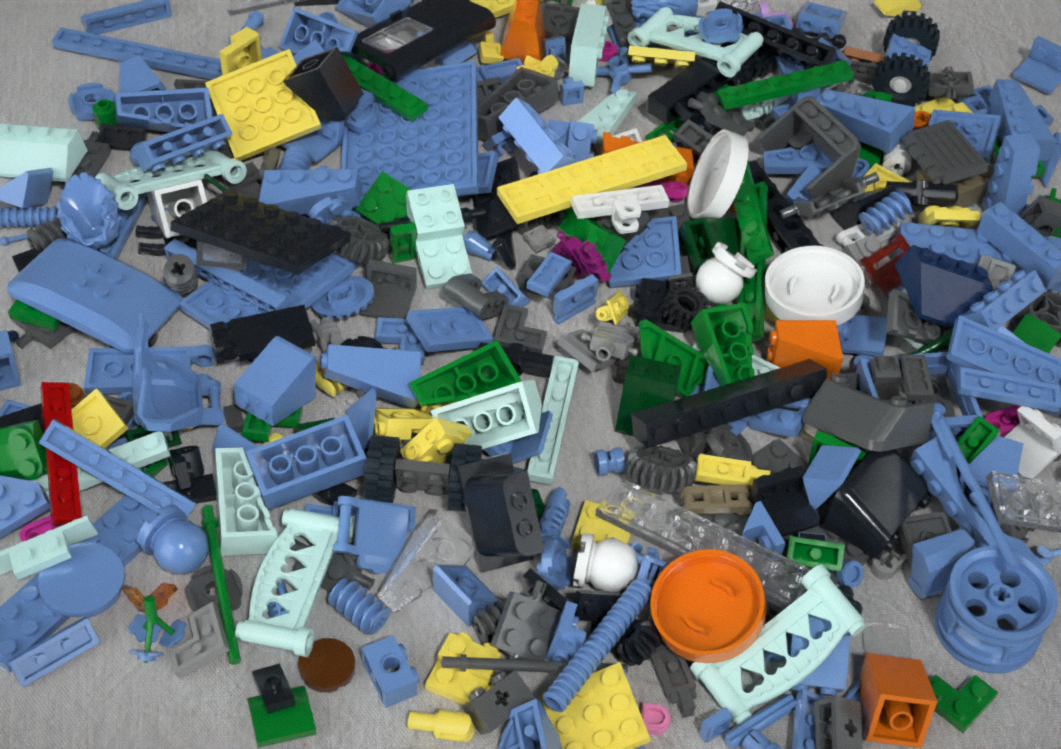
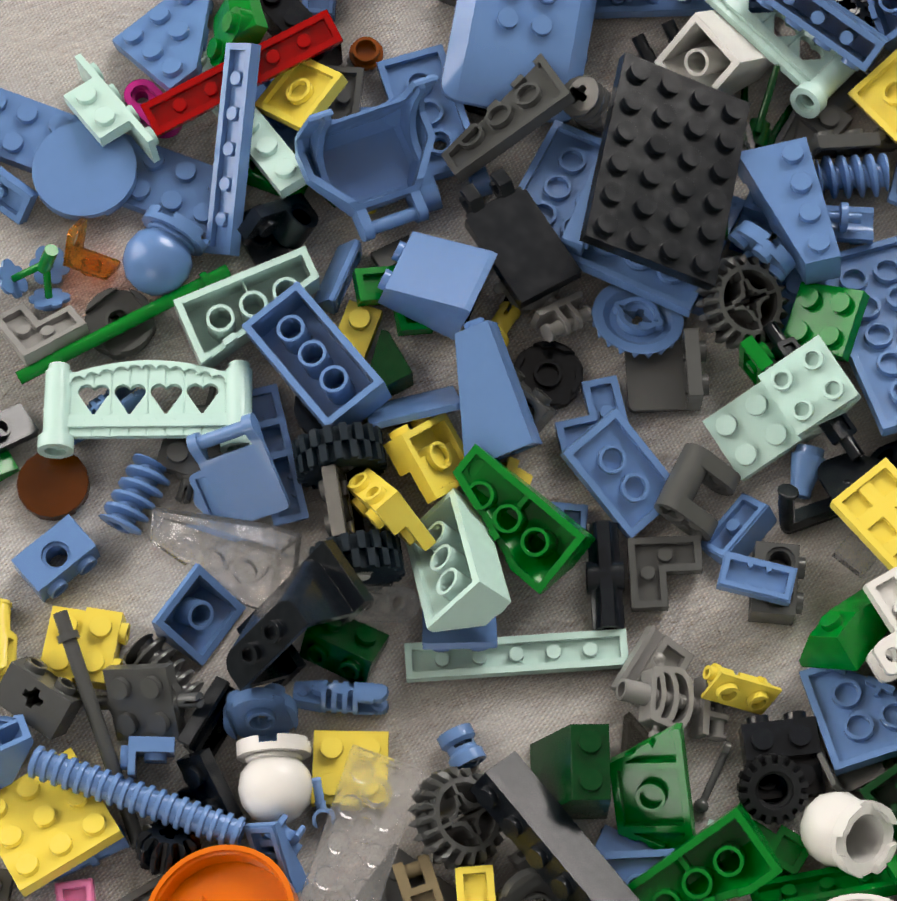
camera: 80 degrees right, 20 degrees up
magenta torso [551,232,612,282] -> none
medium blue plate [552,274,598,325] -> none
none -> dark grey wing [441,53,575,183]

